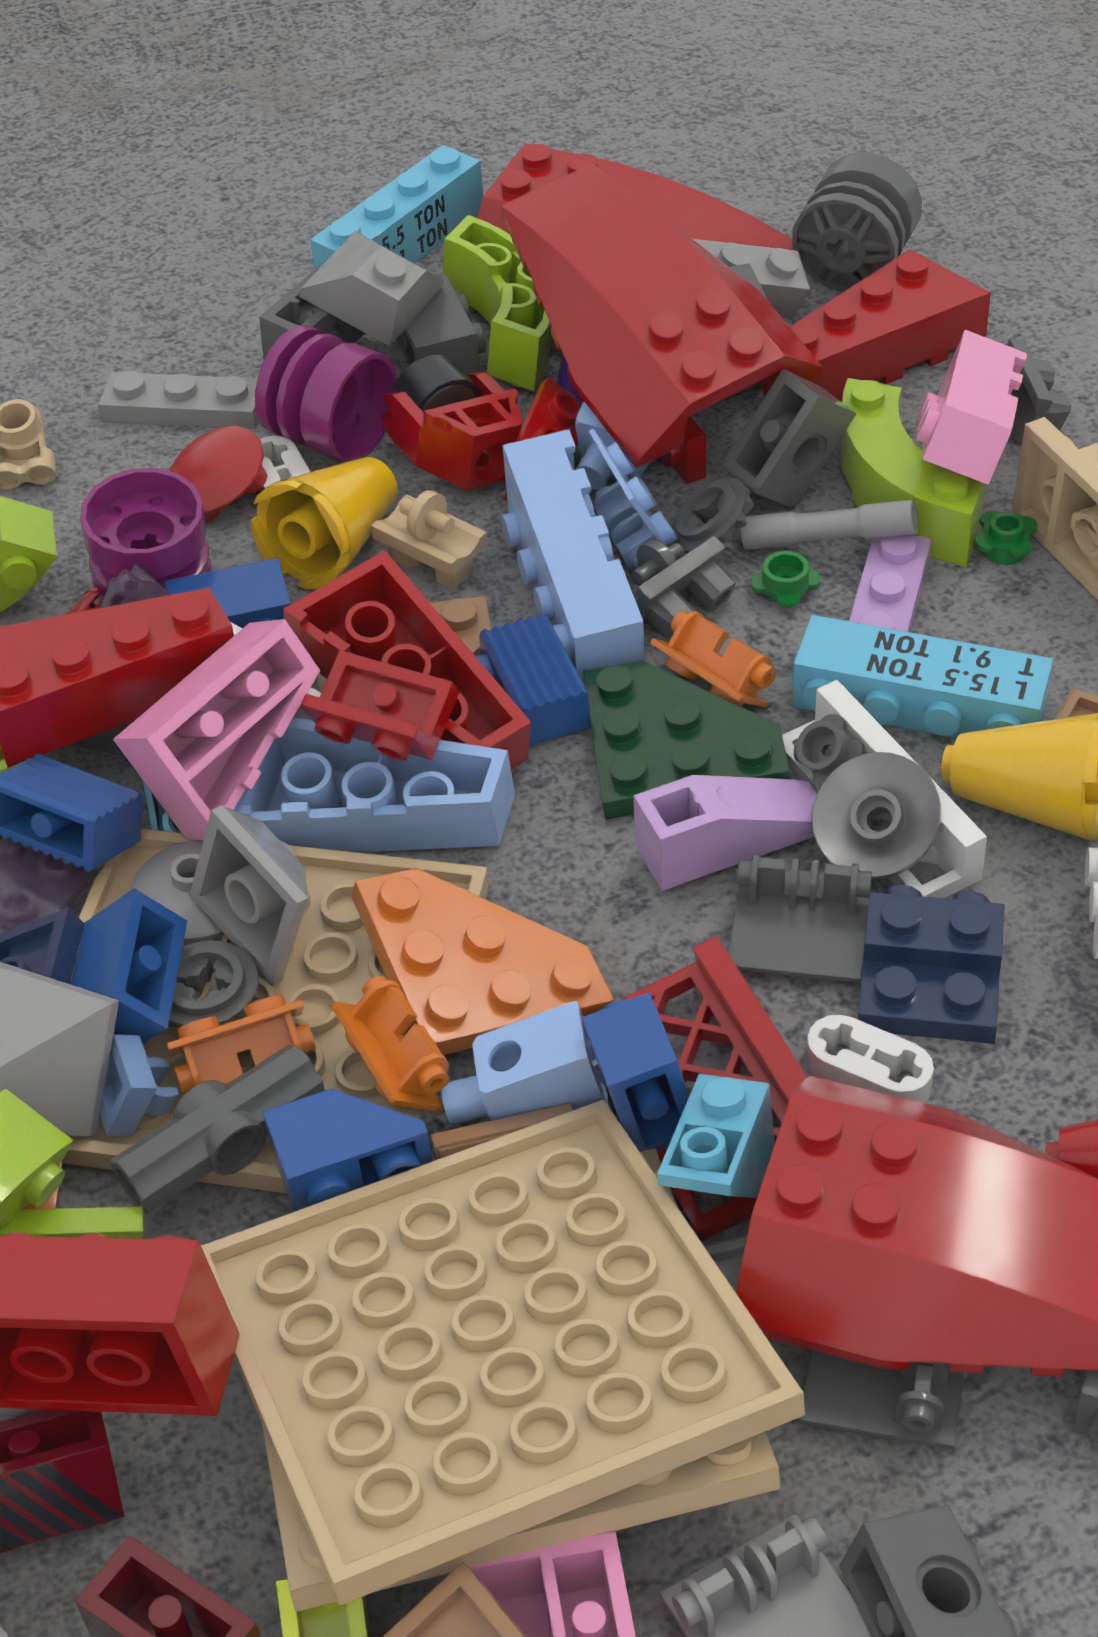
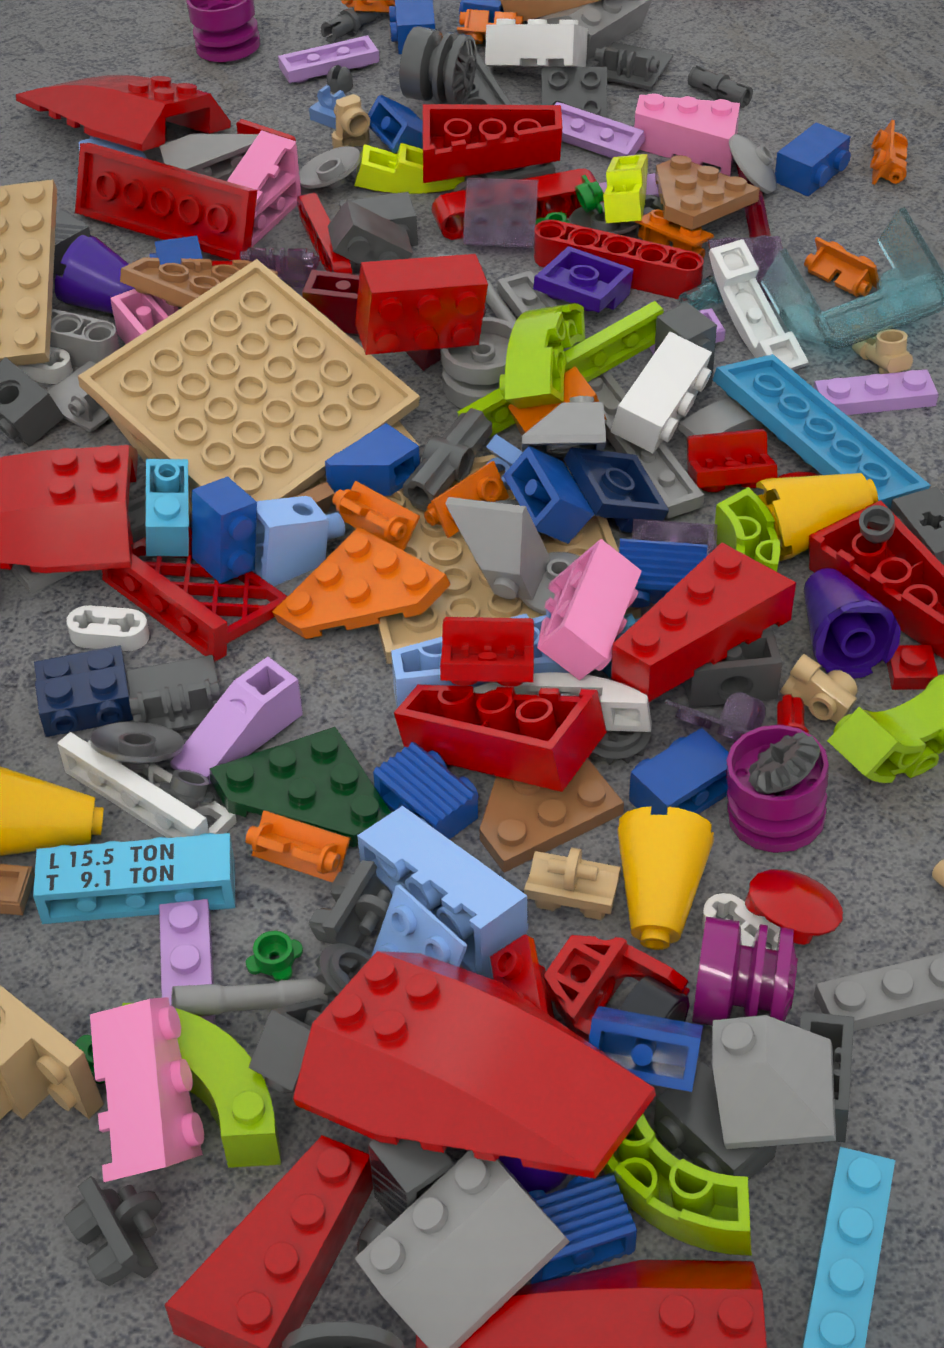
camera: 155 degrees right, 0 degrees up
none -> blue brick [589,1006,704,1092]
none -> dark grey gear [748,732,820,794]

